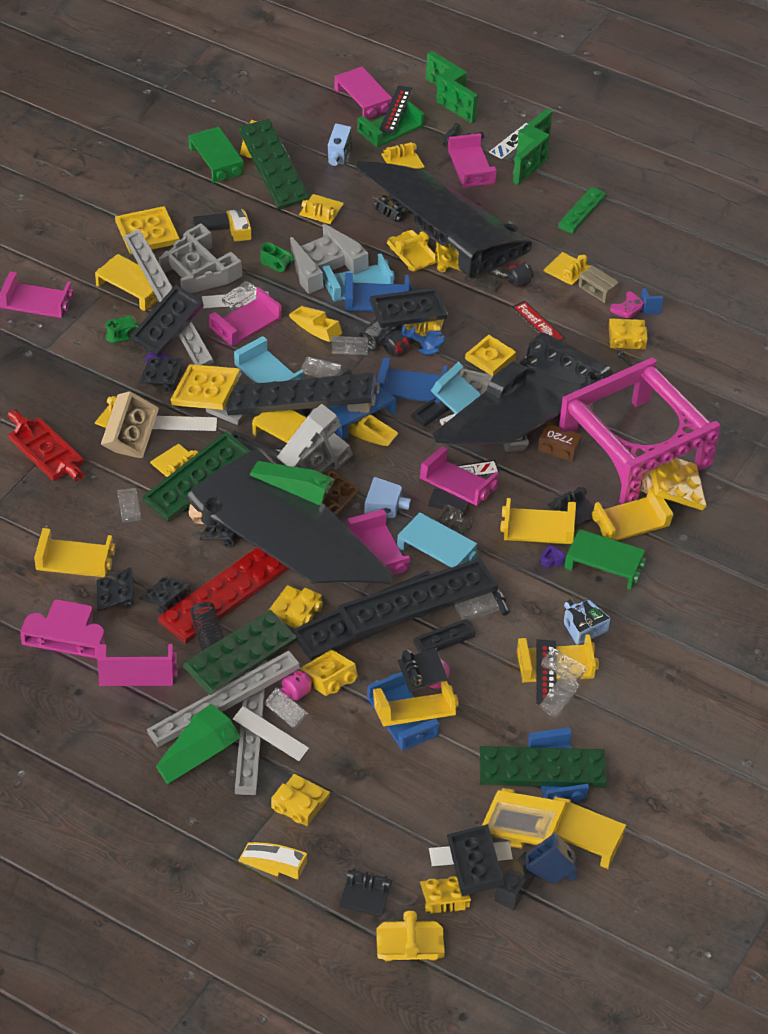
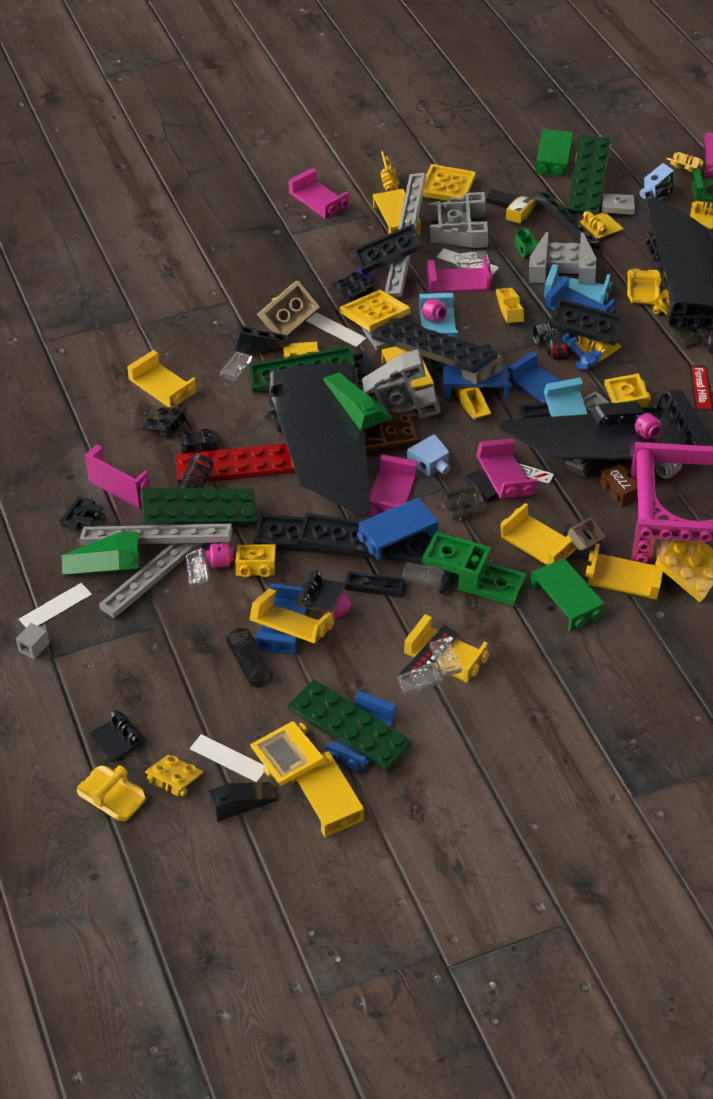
camera: 40 degrees right, 0 degrees up
red plate [8,409,84,482] -> none
dark pink brick [20,600,105,659] -> none
green piece [105,315,139,343] -> none
white sticker [233,706,309,761] -> none
slope [239,842,307,880] -> none
yellow plate [269,585,323,628] -> none
yellow plate [271,774,330,827] -> none
clear plate [301,357,341,377] -> none
clear plate [332,336,368,355] -> none
medium azure panel [397,513,478,567] -> none
black plate [447,824,504,896] -> none
dark blue torso [526,833,579,883] -> none
dark purple tile [540,545,566,567] -> none
torso [564,599,610,645] -> none
none -> light grey brick [16,623,50,659]
none -> white sticker [19,583,92,627]
none -> black plate [60,496,105,531]
none -> black piece [226,627,273,687]
none -> black slope [233,325,290,354]
none -> blue panel [357,497,439,561]
none -> yellow hinge [380,151,400,192]
none -> dark pink head [422,299,447,323]
none -> green bracket [422,532,526,606]
none -> black plate [535,192,601,249]
none -> dark tan piece [568,517,606,550]
none -> light grey plate [602,193,635,214]
none -> dark pink head [635,413,662,440]
none -> yellow hinge [667,152,704,173]

